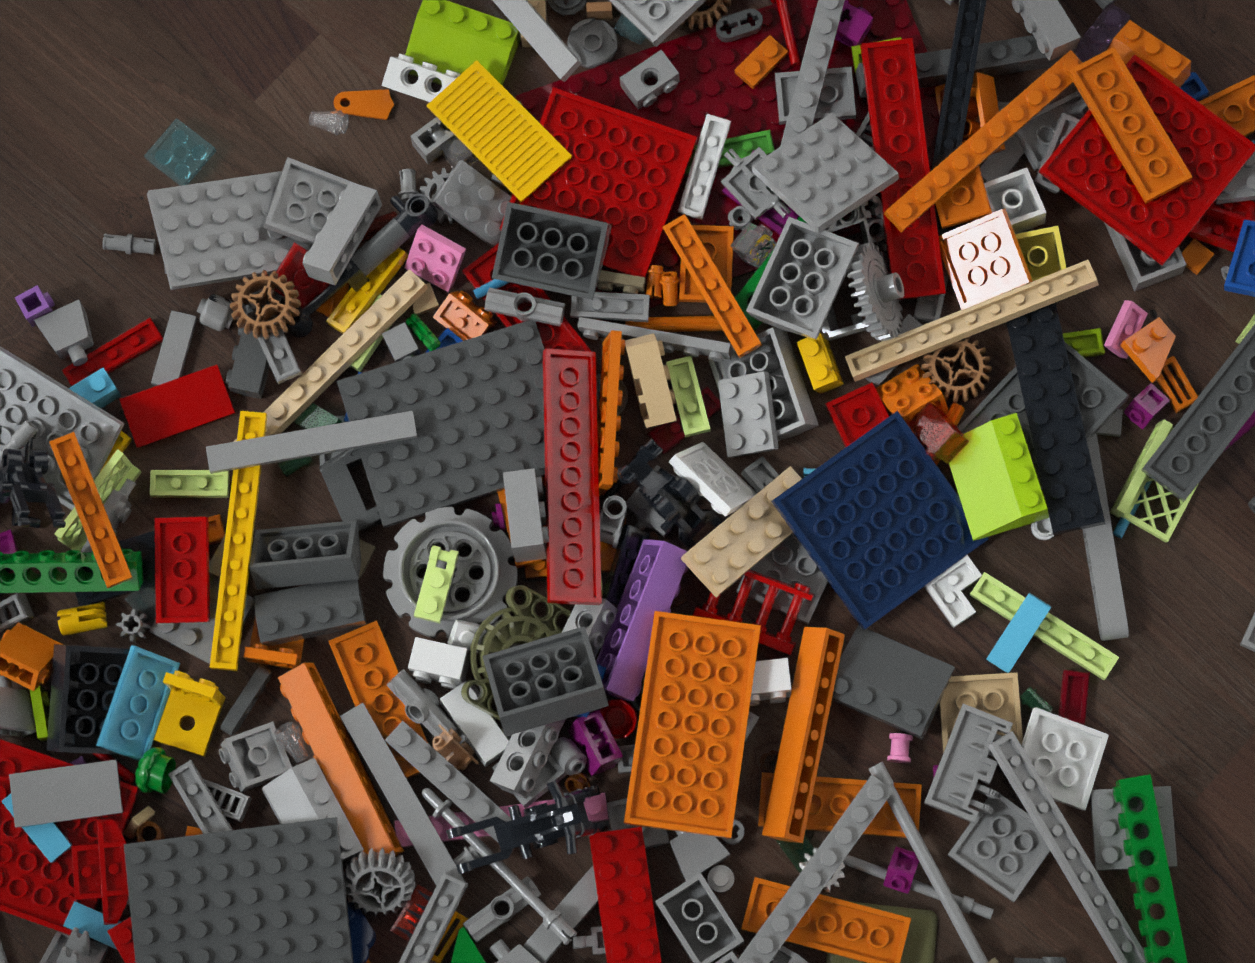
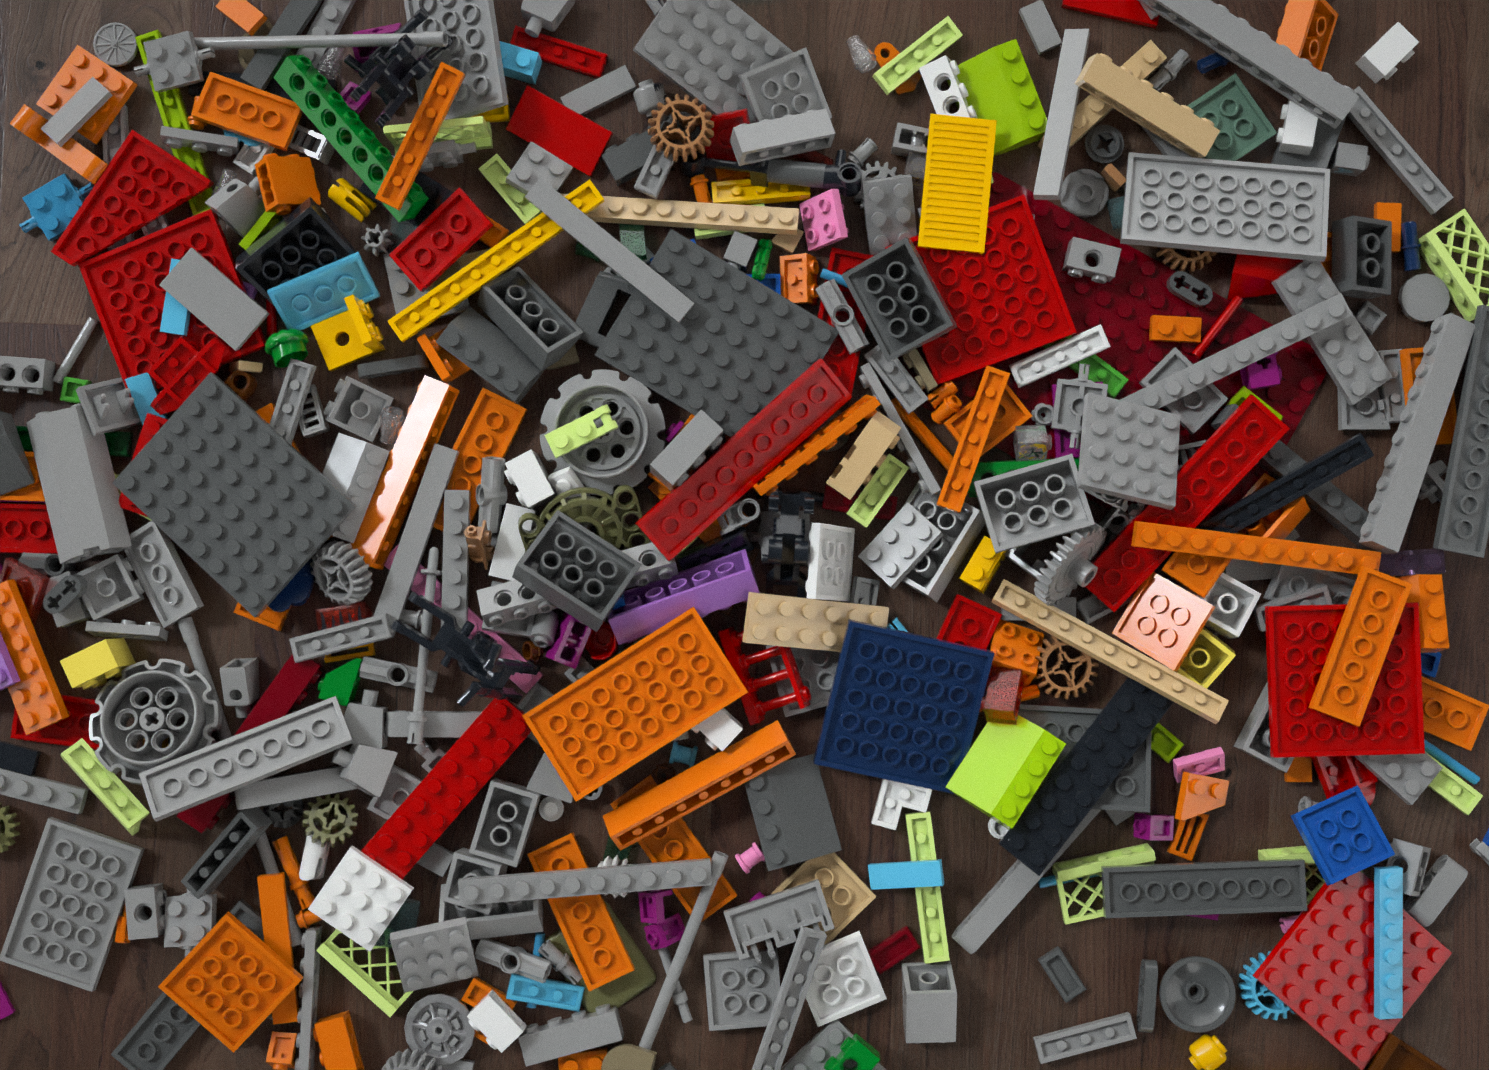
camera: 45 degrees right, 10 degrees up
clear green pin [1020,686,1053,712] -> none
none -> light grey plate [505,141,573,195]
none -> magenta bracket [638,889,673,924]
none -> medium azure bush [669,741,698,768]
none -> orange pin [690,174,713,203]
none -> yellowish green plate [872,16,963,95]
none -> light grey slope [901,961,957,1044]
none -> dark grey tile [1037,946,1087,1003]

